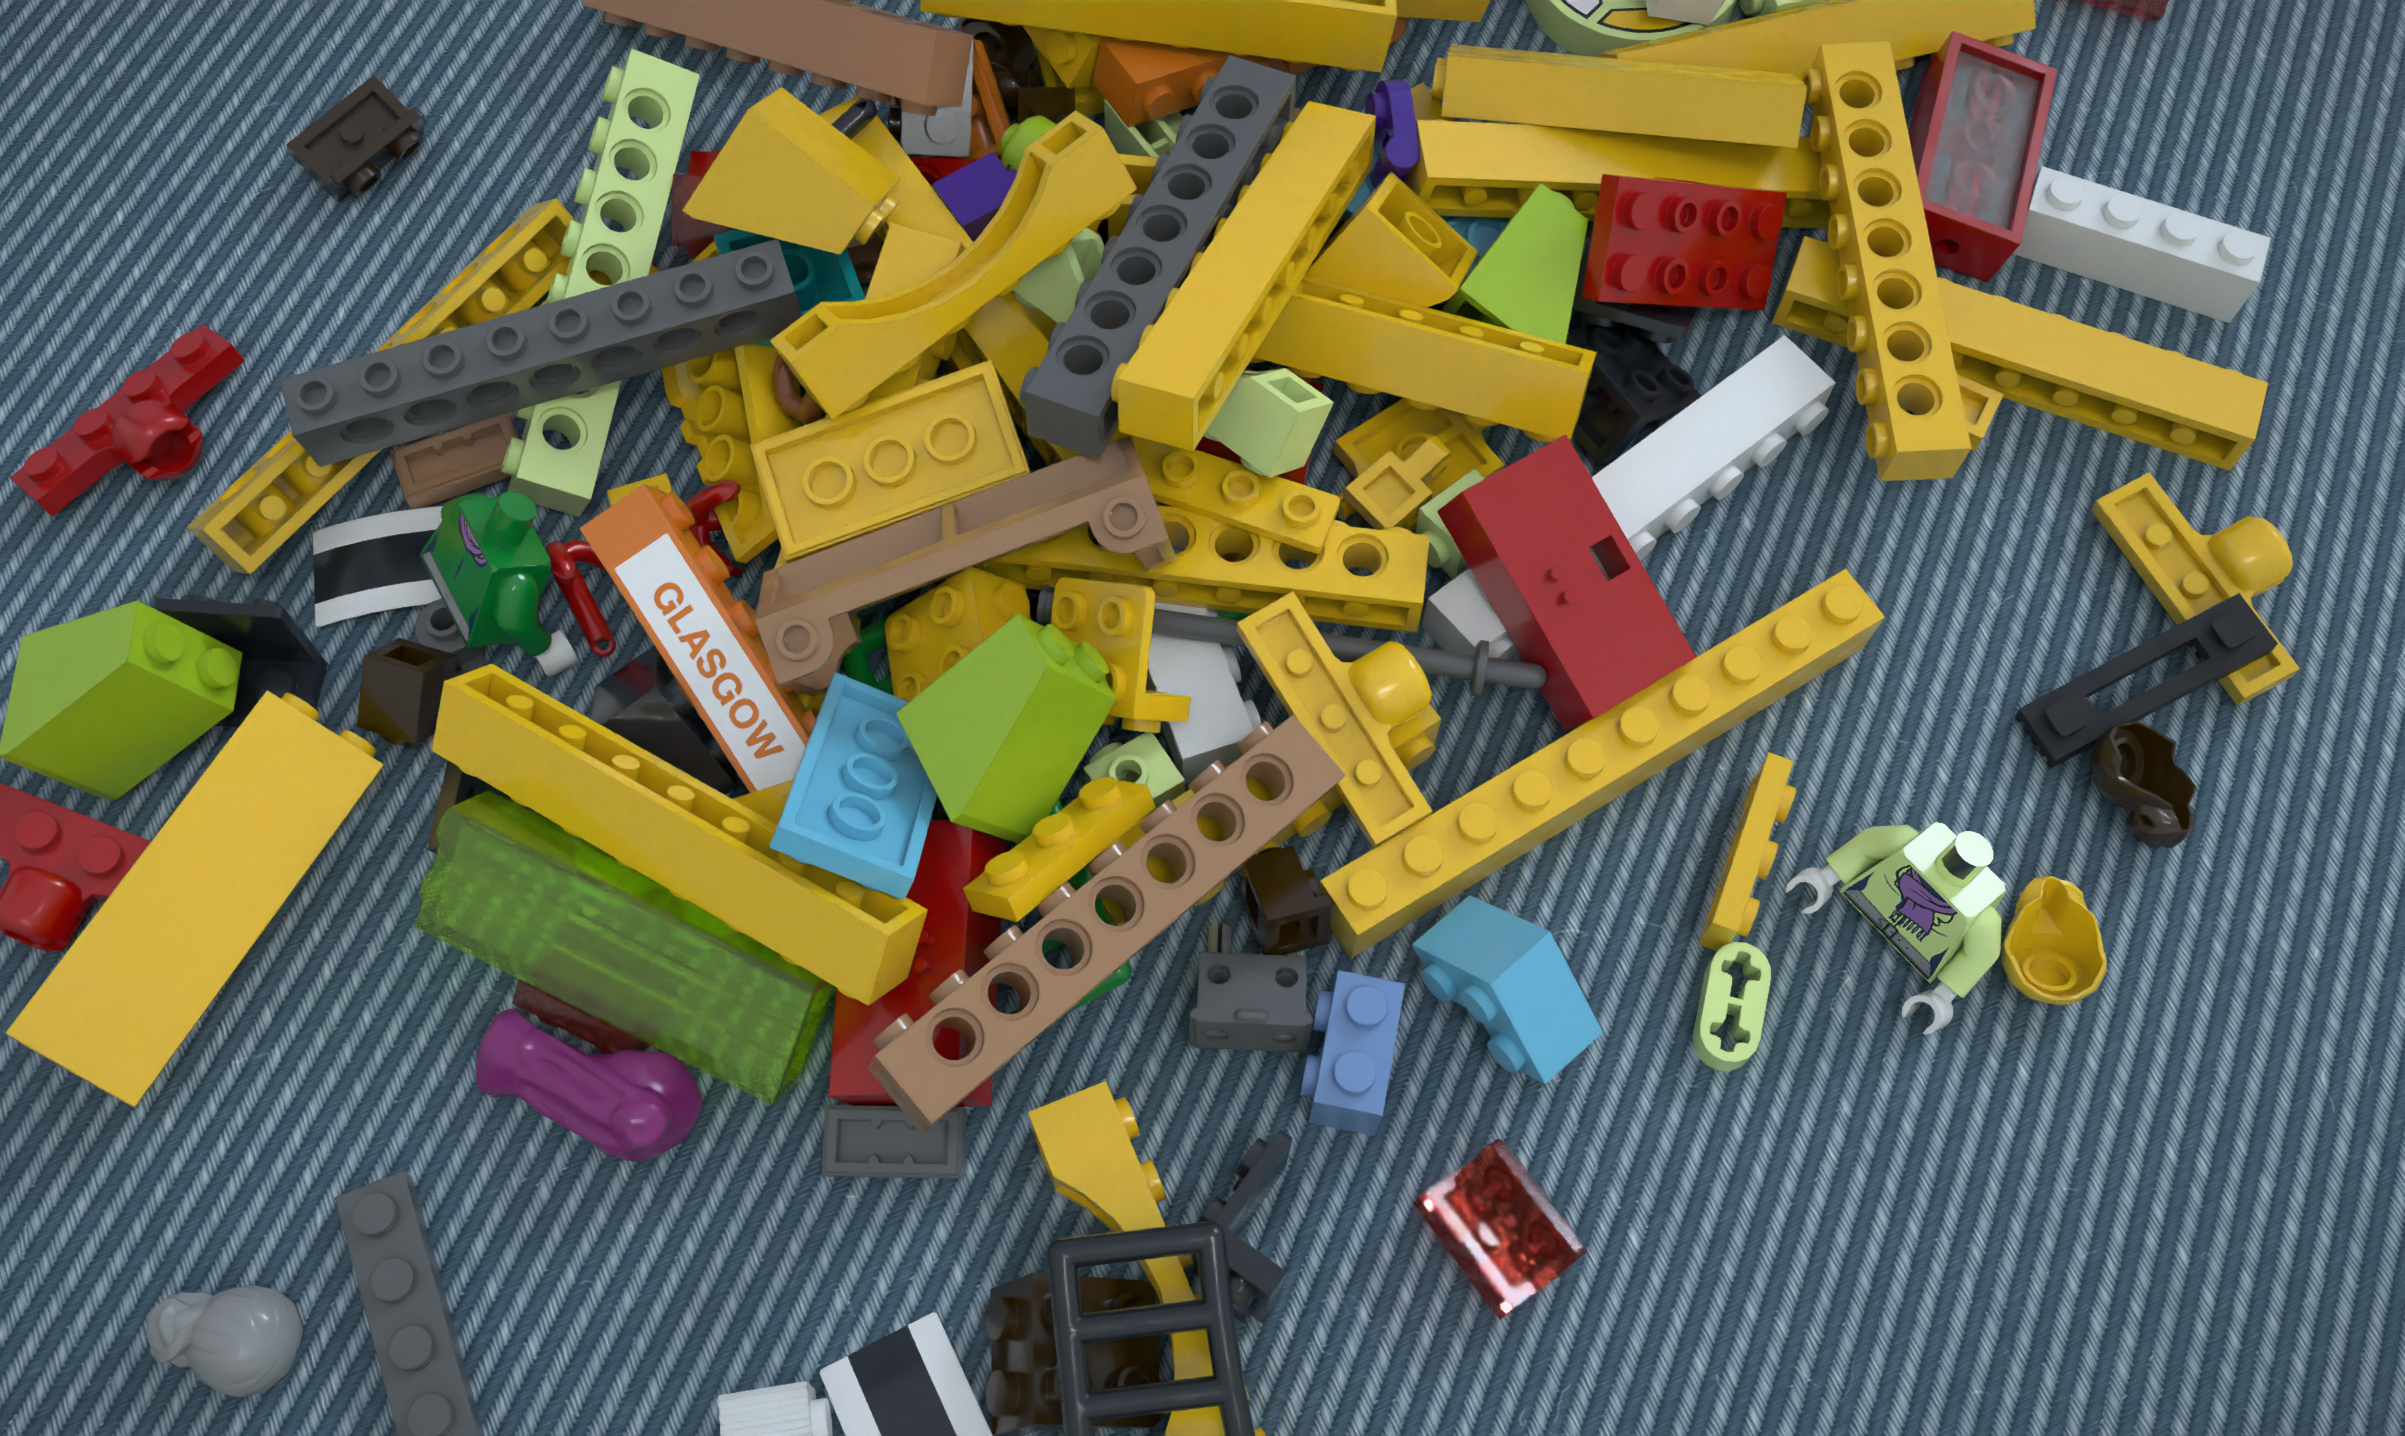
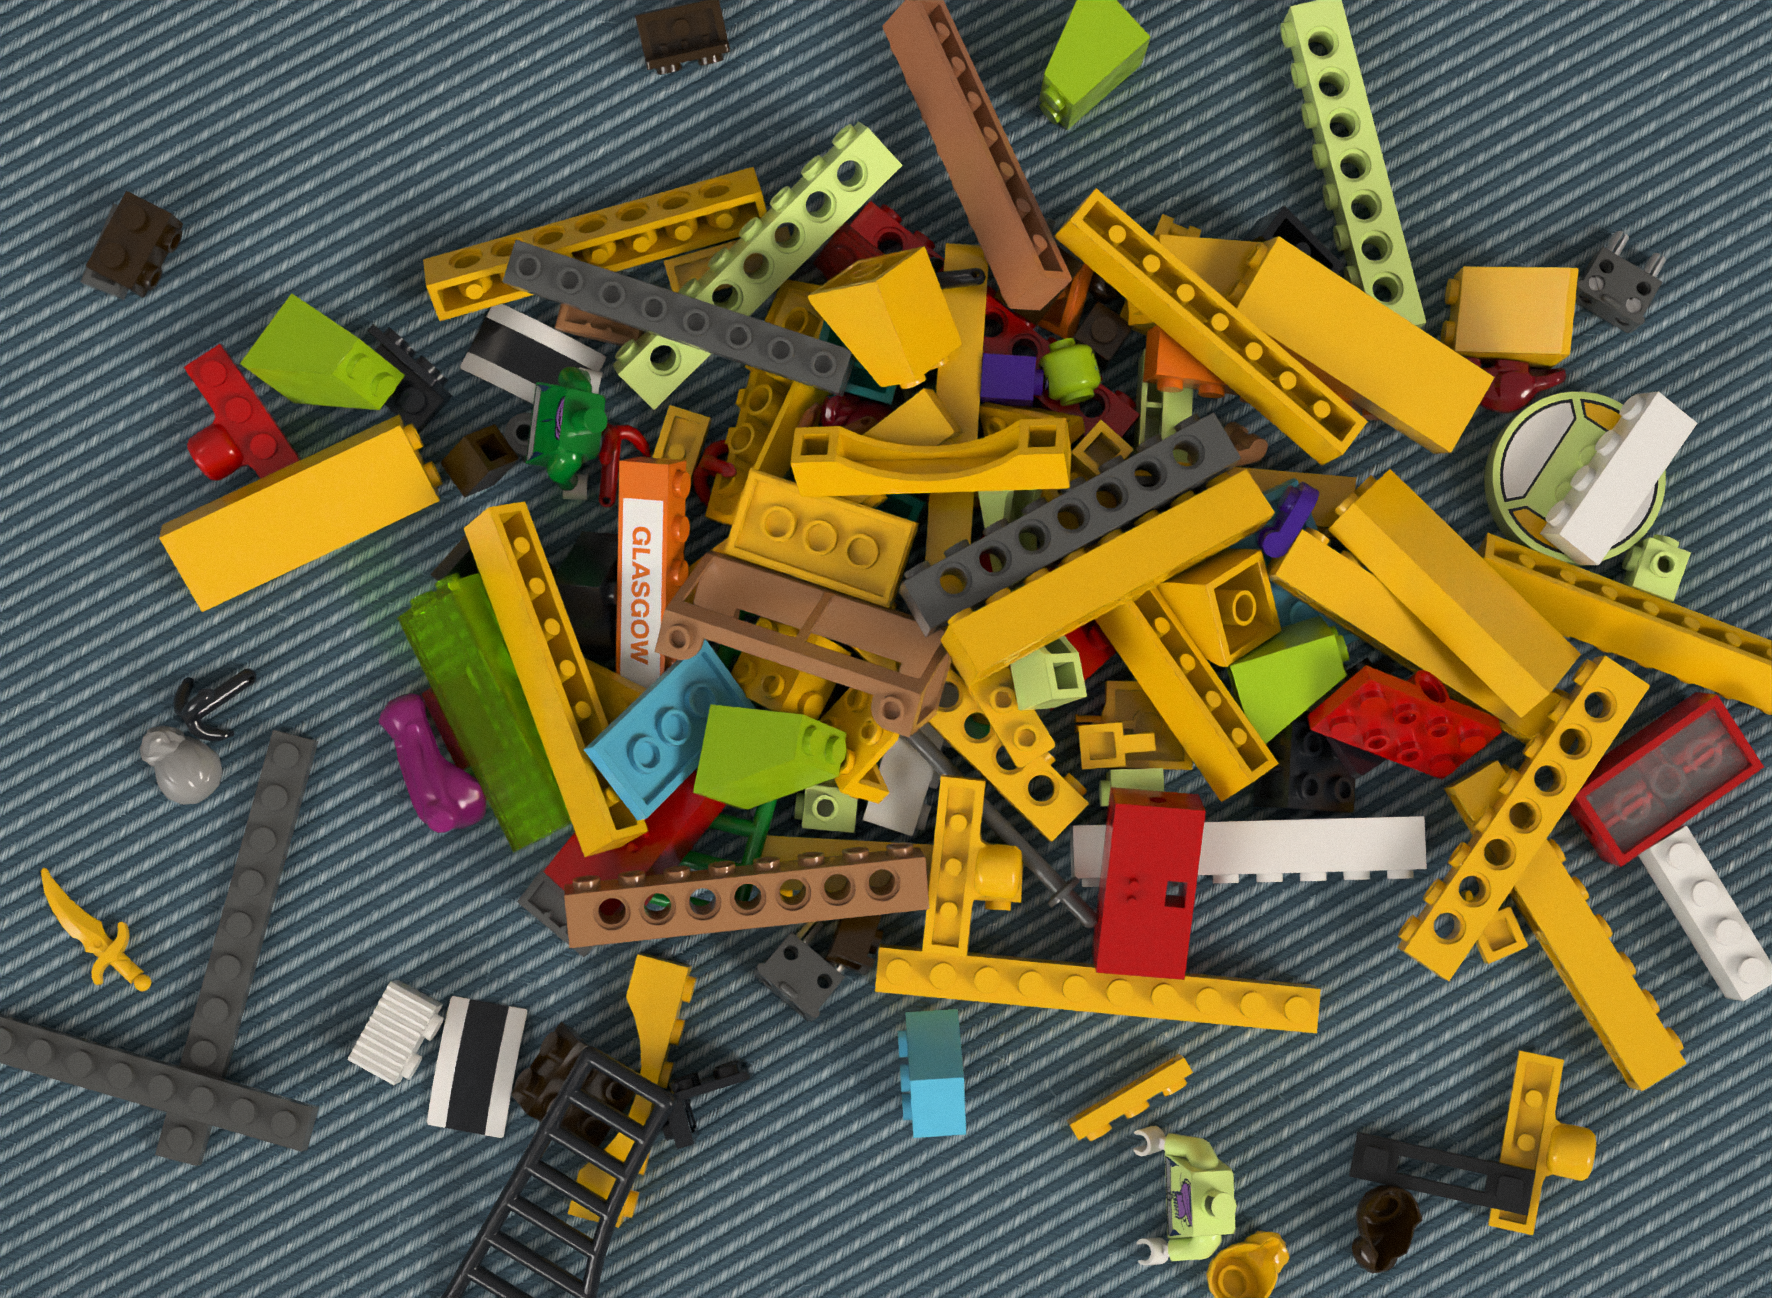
camera: 40 degrees right, 20 degrees up
red plate [10,324,245,517] -> none
yellow plate [963,777,1156,922] -> none
medium blue brick [1300,970,1405,1136] -> none
clear red bracket [1413,1139,1586,1320] -> none
yellowish green beam [1693,942,1771,1071] -> none
none -> black piece [173,668,257,741]

